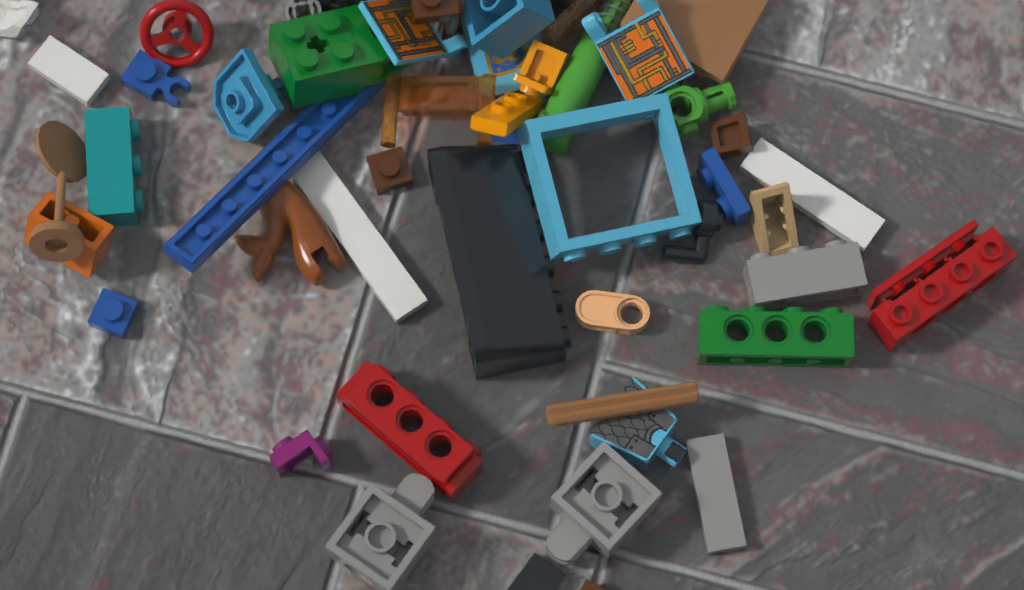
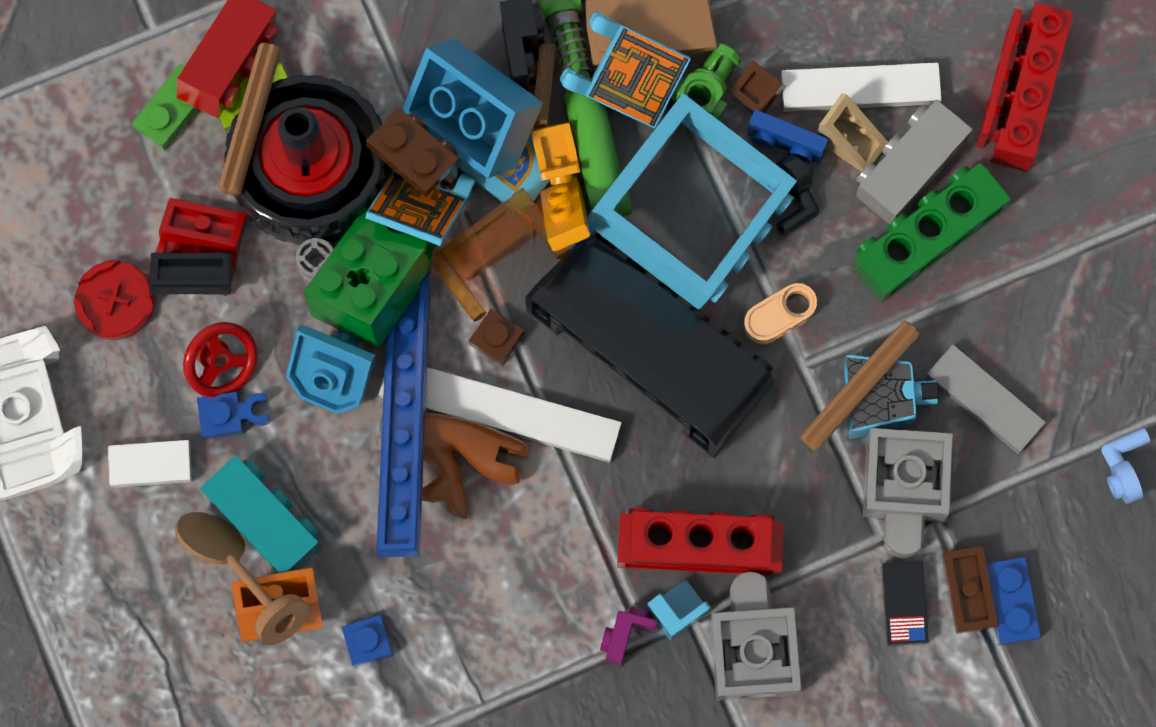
camera: 35 degrees left, 5 degrees up
none -> medium azure panel [646,581,711,641]

